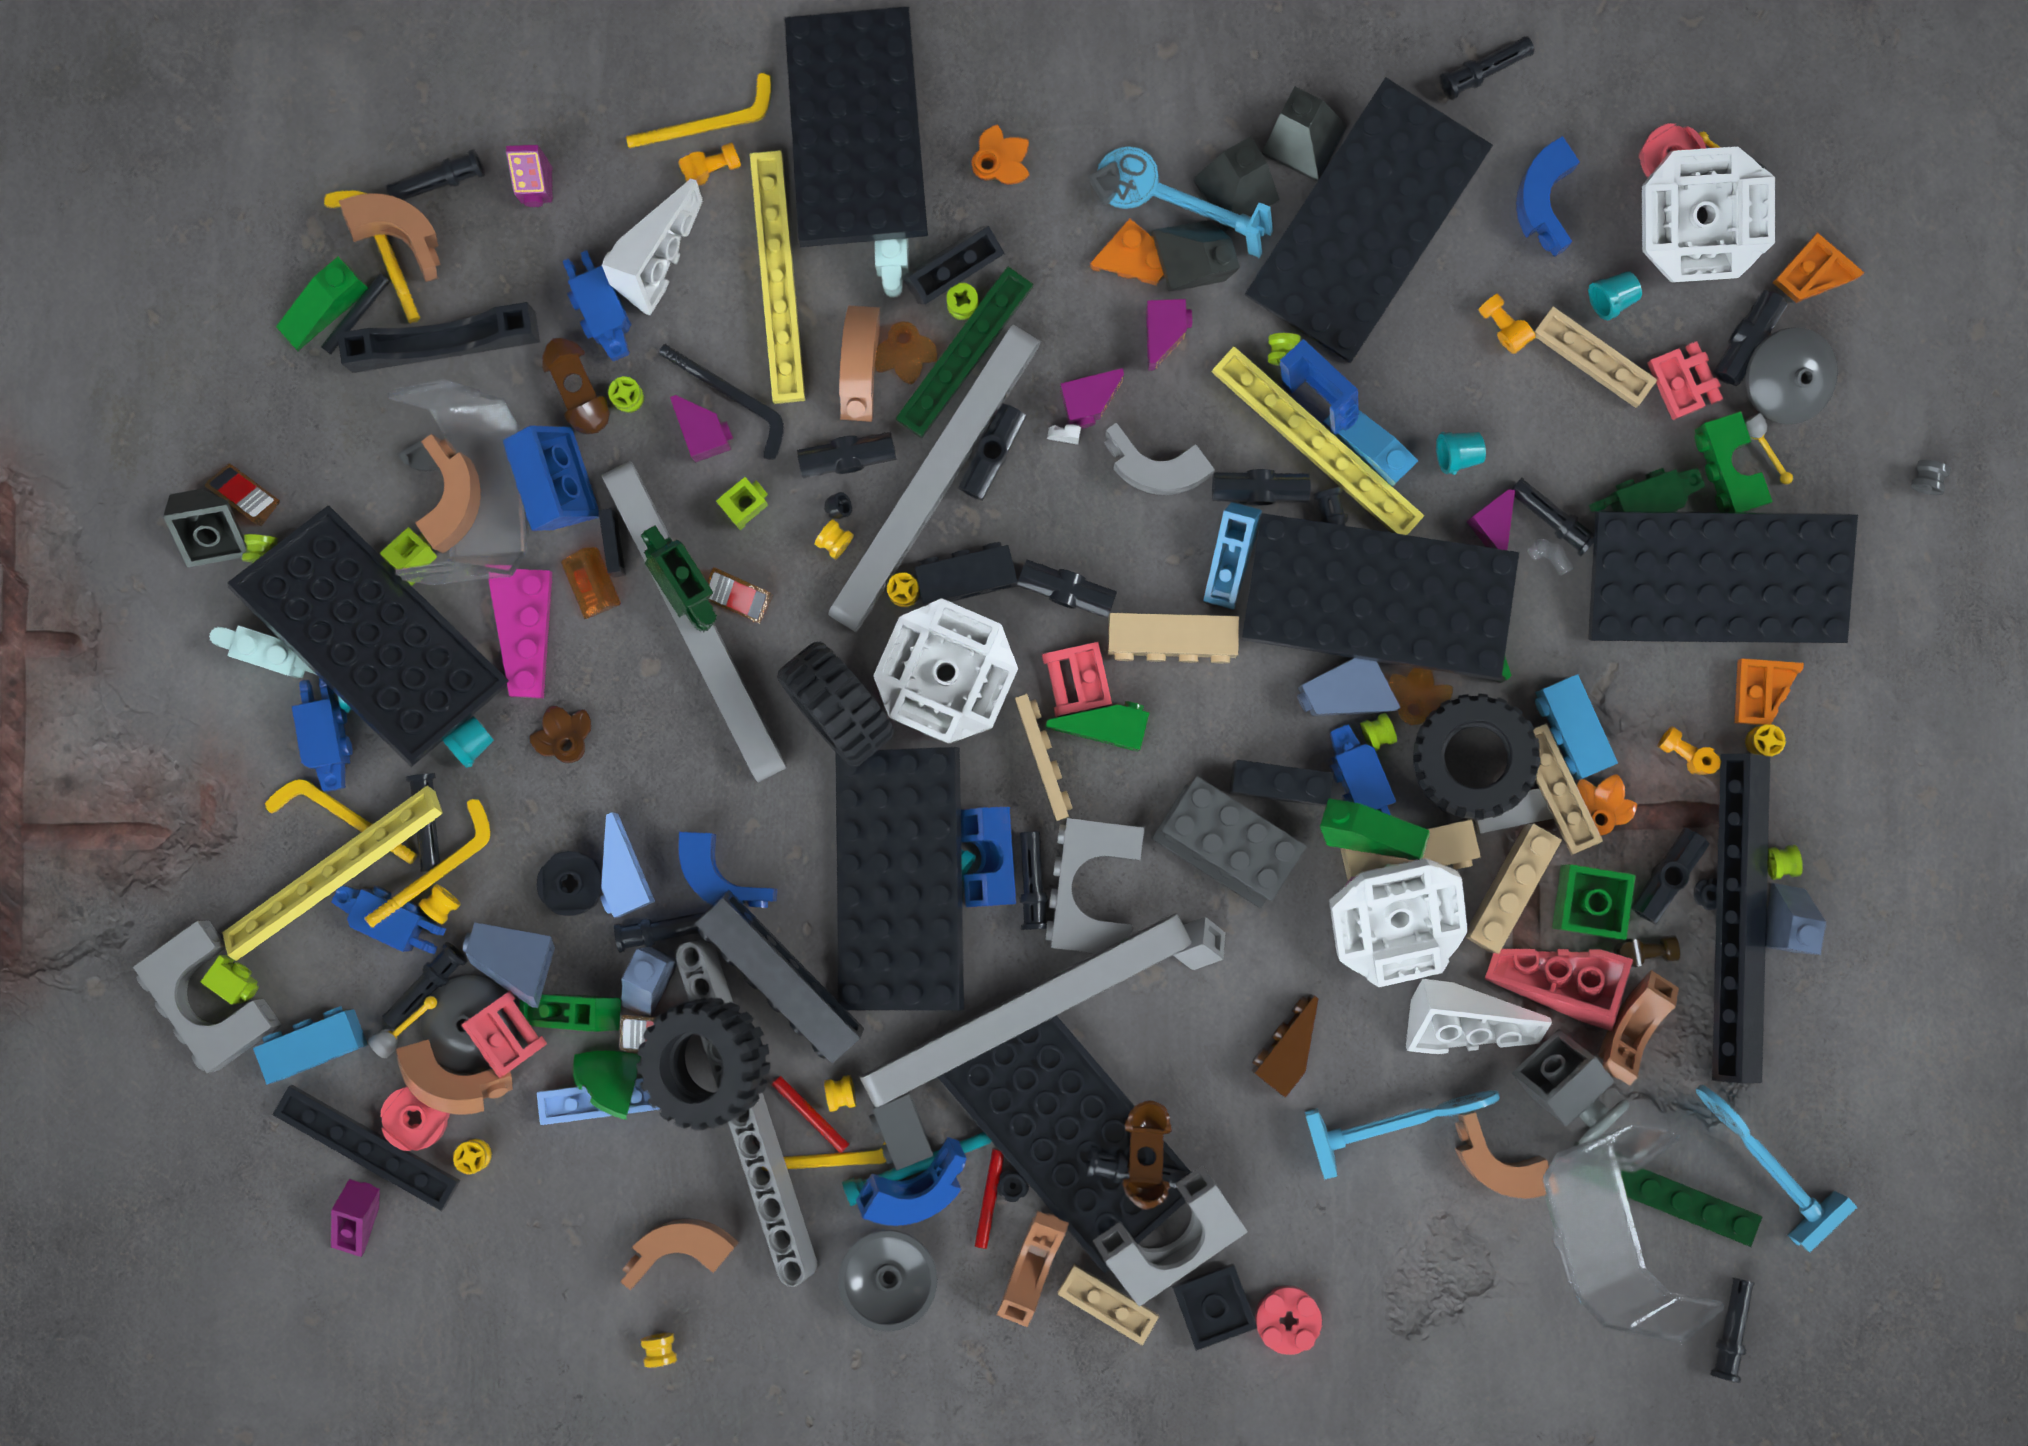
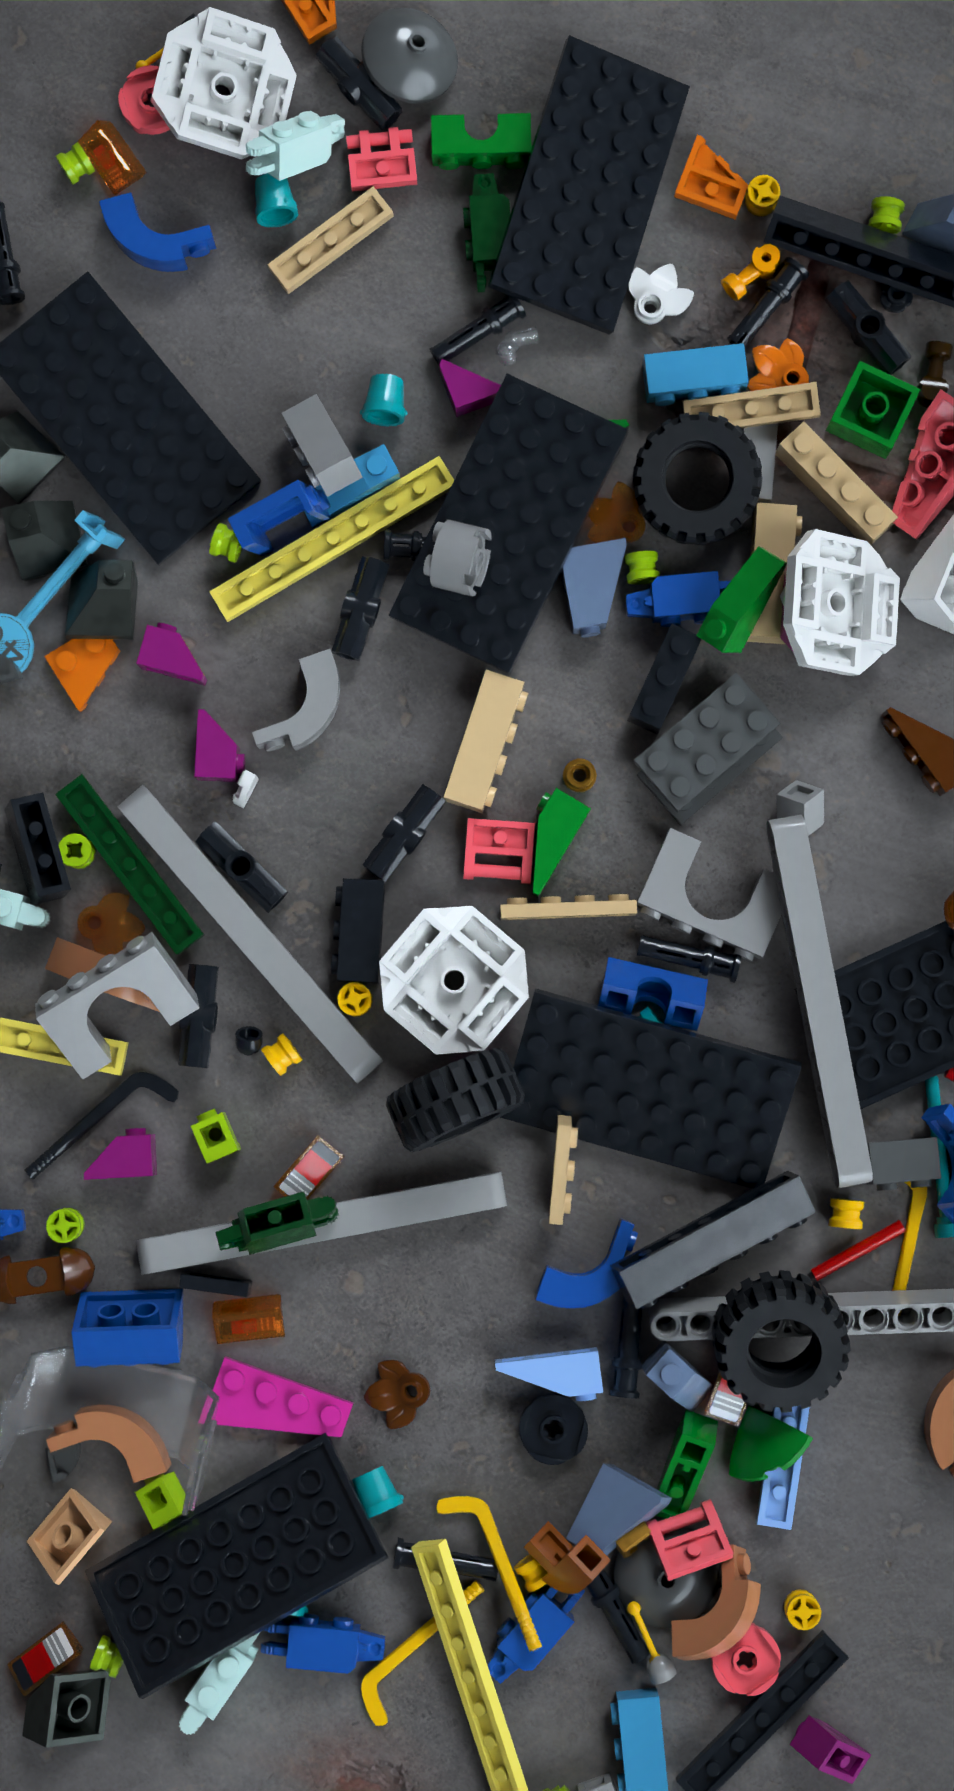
camera: 75 degrees left, 0 degrees up
dark azure slope [1203,502,1262,609] -> none
light orange leg [1478,293,1535,354] -> none
hinge [1745,412,1793,485] -> none
none -> light nougat slope [27,1488,112,1585]
none -> light grey arch [35,932,199,1079]
none -> lime wheel [55,142,95,185]
none -> clear orange slope [77,120,147,195]
none -> light aqua hinge [246,111,345,181]
none -> light grey brick [281,394,363,497]
none -> light grey brick [423,520,491,596]
none -> dark orange brick [524,1521,611,1594]
none -> tan plate [549,1115,578,1225]
none -> pearl gold plate [563,759,597,792]
none -> pearl gold tile [615,1521,651,1558]
none -> white plate [628,264,694,325]
none -> black pin [727,257,810,349]

